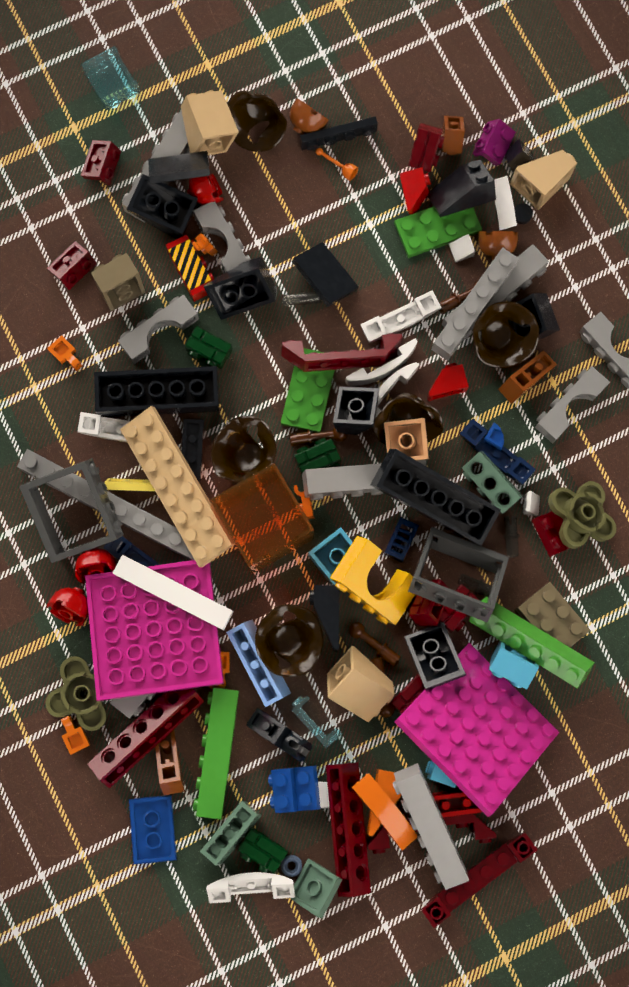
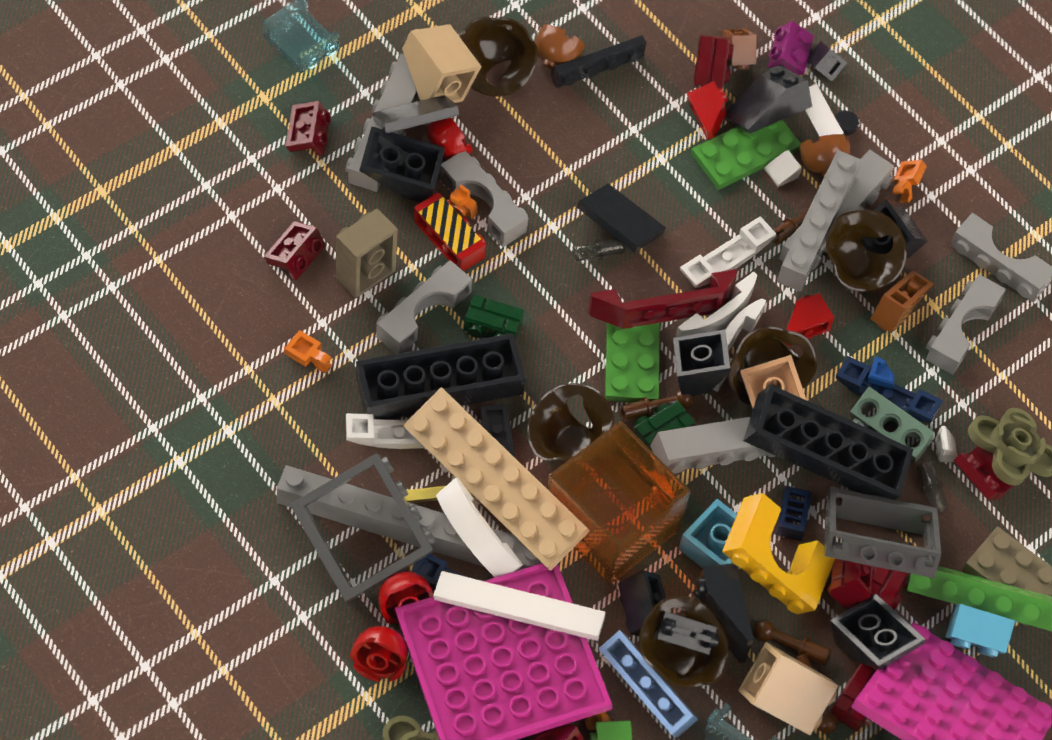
camera: 15 degrees left, 20 degrees down
black slope [204,256,277,320] -> none
orange hinge [315,148,359,181] -> none
tan slope [510,150,577,210] -> none
none -> white slope [436,478,523,577]
none -> black brick [618,570,666,636]
none -> hinge [657,611,719,654]
none -> orange plate [893,160,927,203]

